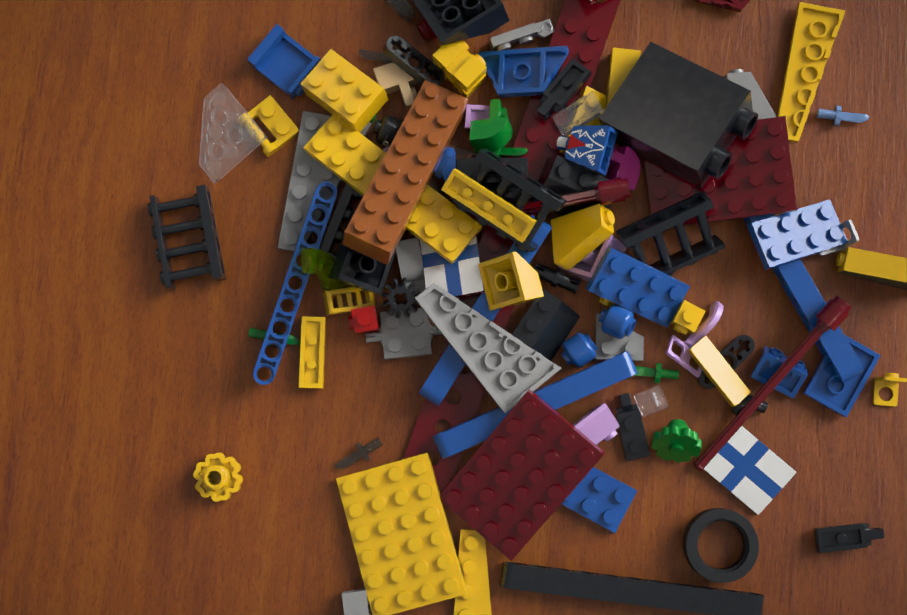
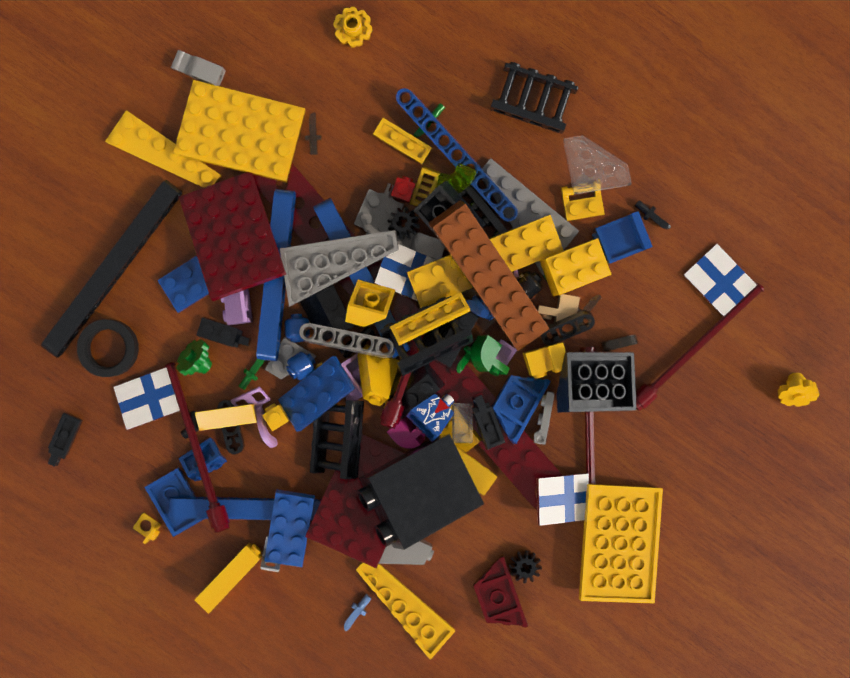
camera: 115 degrees right, 5 degrees up
clear slope [634,385,669,417] -> none
none -> light grey beam [299,323,395,358]
none -> black piece [635,200,671,229]

